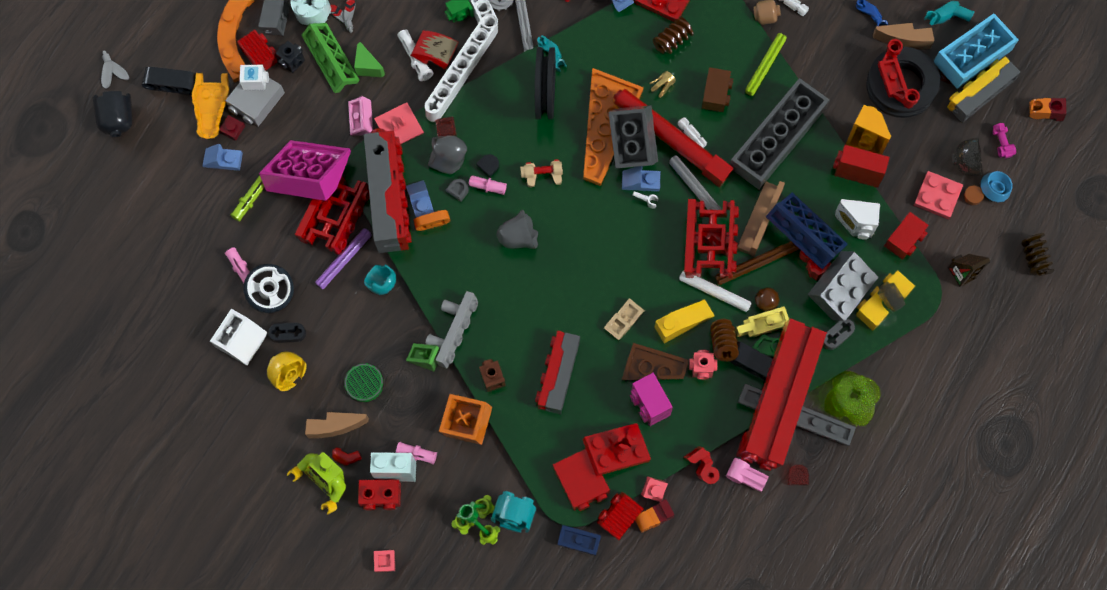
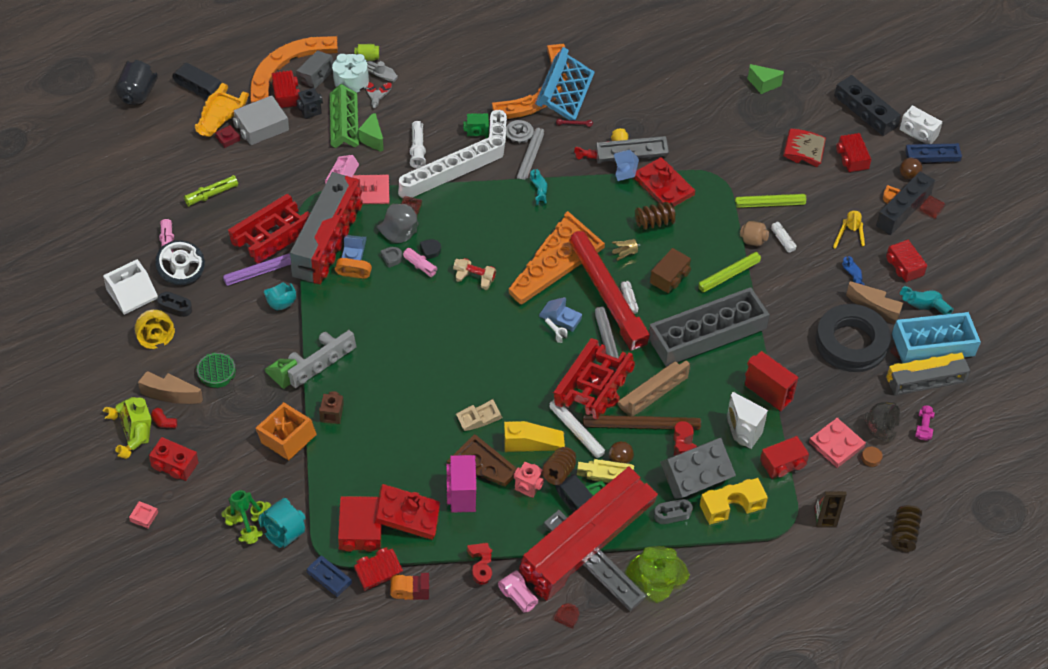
camera: 20 degrees right, 20 degrees down
light grey piece [101,51,129,89] -> none
medium blue slope [203,144,243,171] -> none
white brick [240,65,269,90] -> none
dark pink slope [259,140,351,201] -> none
light aqua brick [370,453,416,482] -> none
bright pink pin [396,442,437,465] -> none
slope [410,30,459,69] -> none
dark grey piece [497,209,538,249] -> none
black tyre [535,47,556,120] -> none
piece [535,331,580,414] -> none
dark grey brick [609,105,658,168] -> none
coral plate [641,476,668,502] -> none
dark blue fence [766,192,848,269] -> none
light orange slope [845,105,891,155] -> none
clear smoke brick [877,282,905,312] -> none
red plate [878,39,920,108] -> none
dark azure hat [981,171,1012,202] -> none
leg [1029,98,1066,121] -> none

